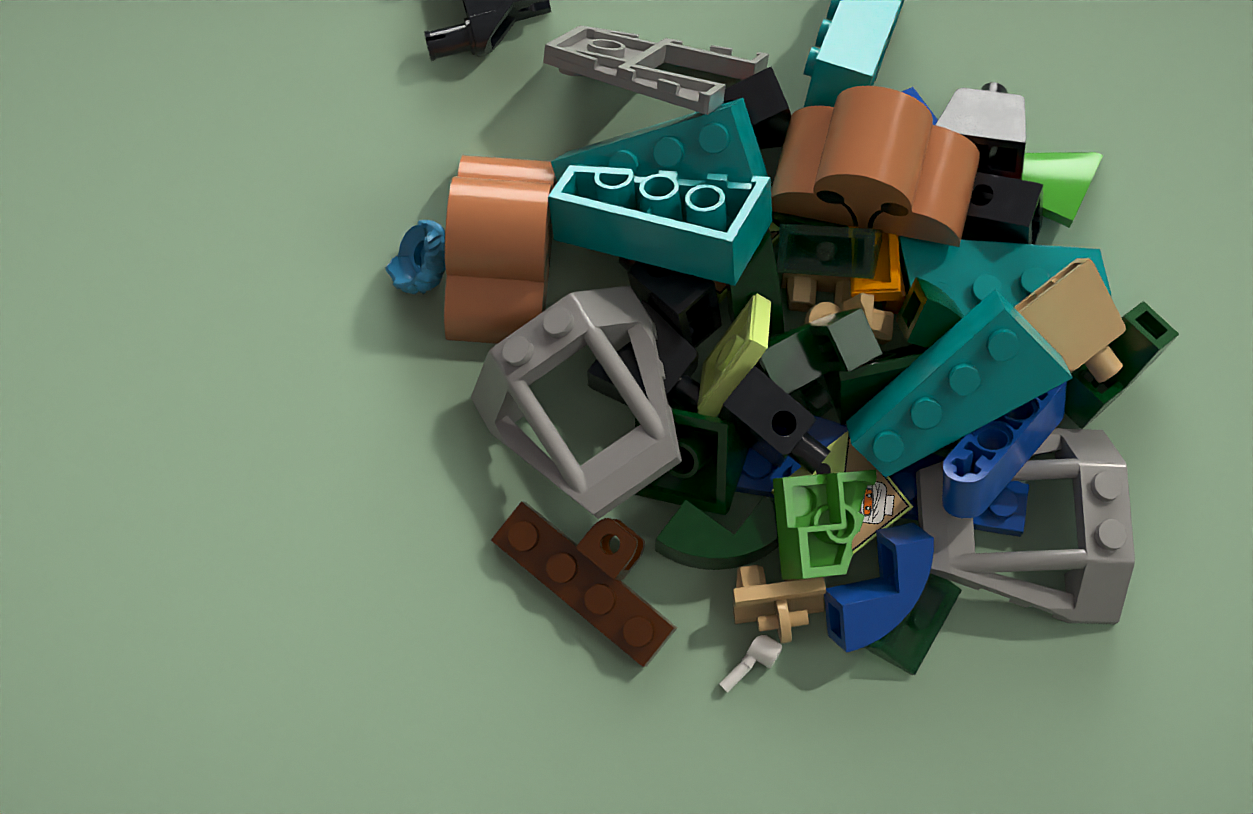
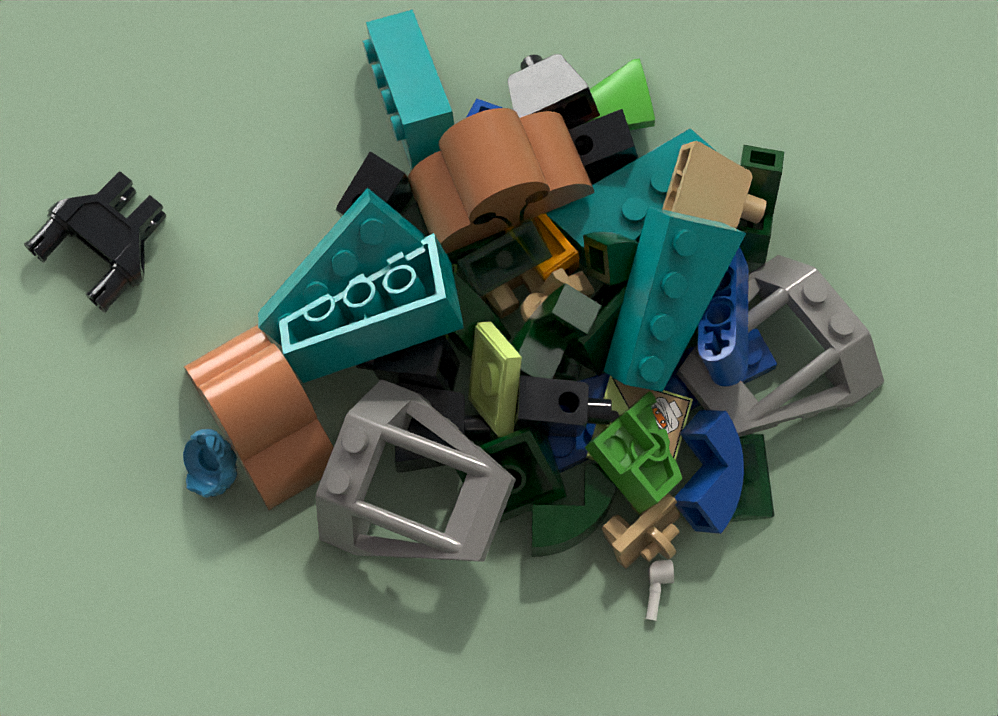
camera: 35 degrees left, 0 degrees up
reddish brown plate [491,501,678,667] -> none
light grey wing [543,26,769,115] -> none

